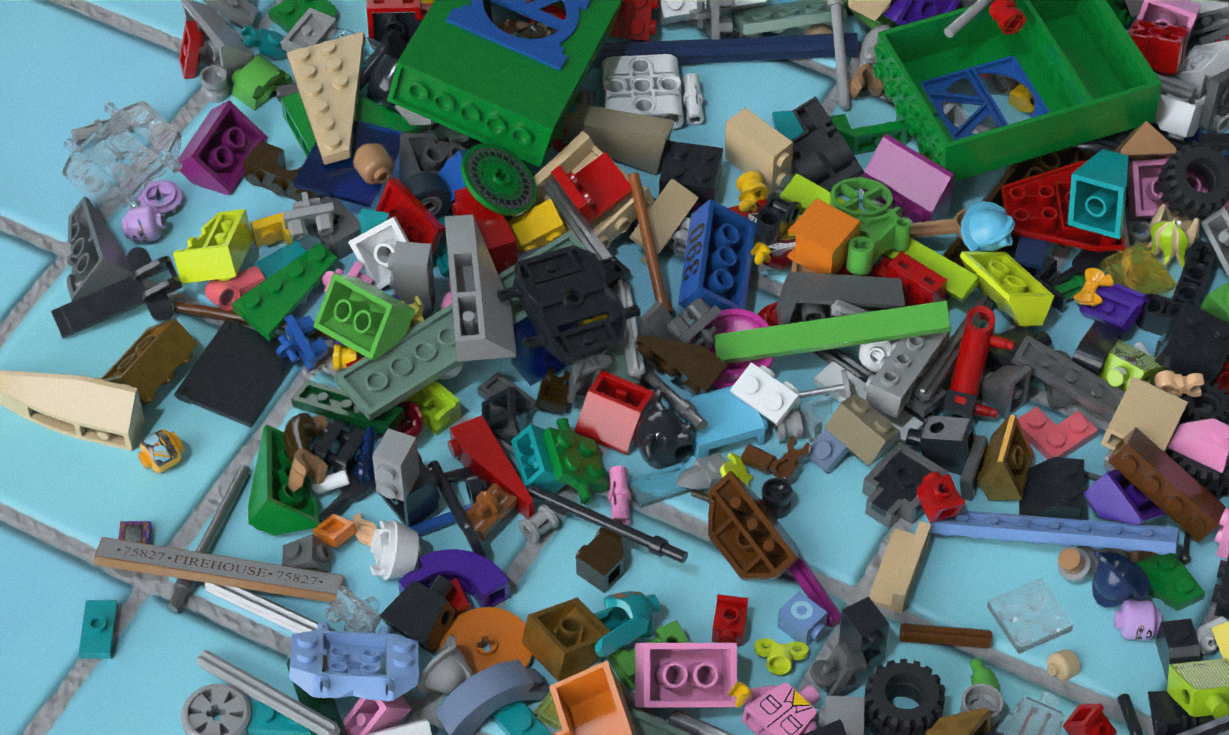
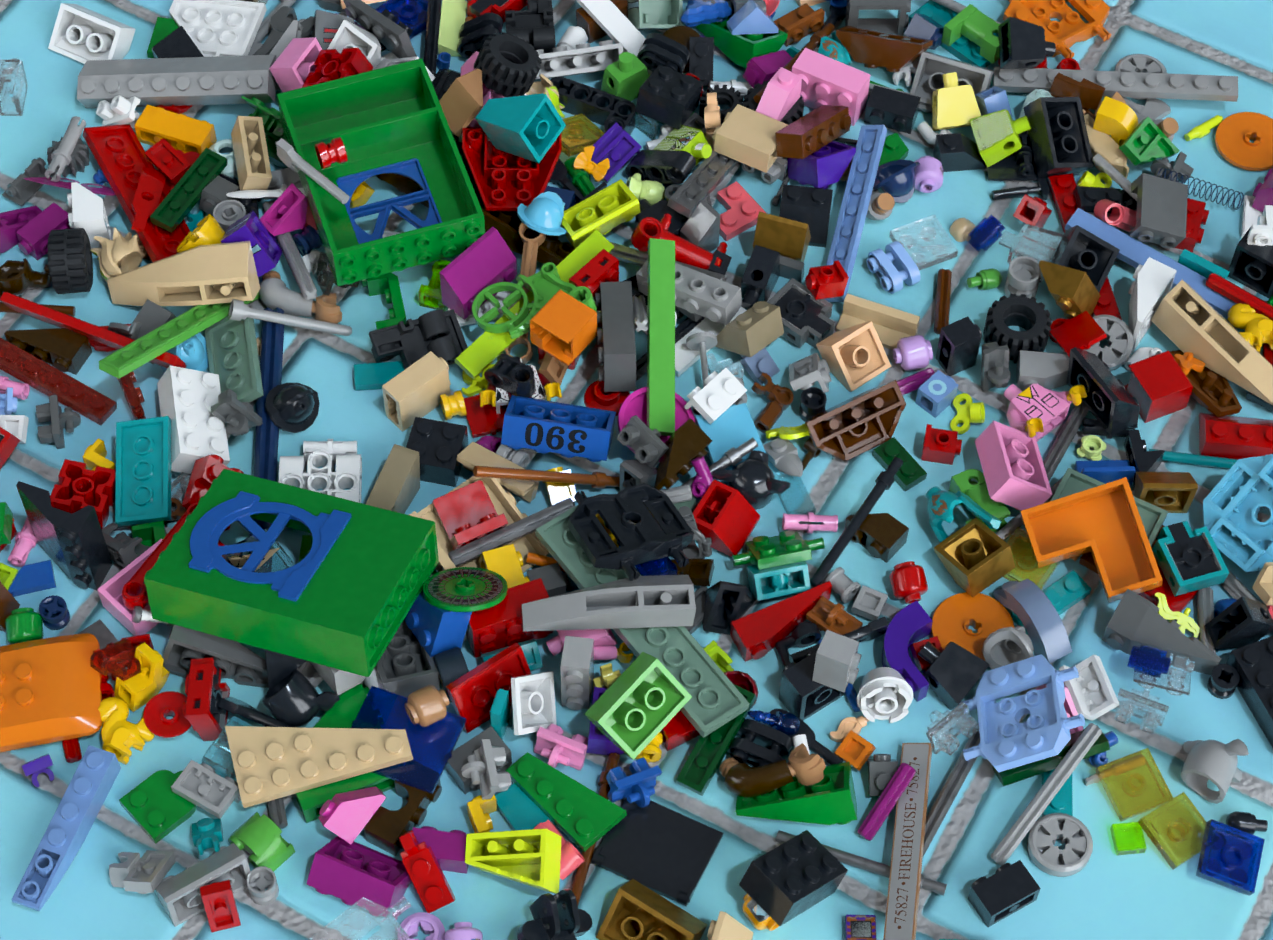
camera: 90 degrees left, 5 degrees up
none -> black helmet [265,383,320,433]
none -> slope [318,786,386,845]
none -> red hinge [399,830,456,913]
none -> magenta brick [413,826,469,874]
none -> bracket [543,467,577,505]
none -> yellowish green animal [626,173,665,205]
none -> magenta arm [691,456,713,498]
none -> black brick [739,830,848,926]
none -> light grey bracket [789,353,831,393]
none -> light nougat slope [816,321,892,392]
none -> light grey plate [851,585,888,621]
none -> magenta axle [858,763,916,841]
none -> light blue brick [866,241,921,294]
none -> dark green plate [872,437,927,491]
none -> red head [889,561,928,604]
none -> lavender head [893,335,933,371]
none -> clear blue brick [968,214,1005,251]
none -> black brick [968,860,1041,927]

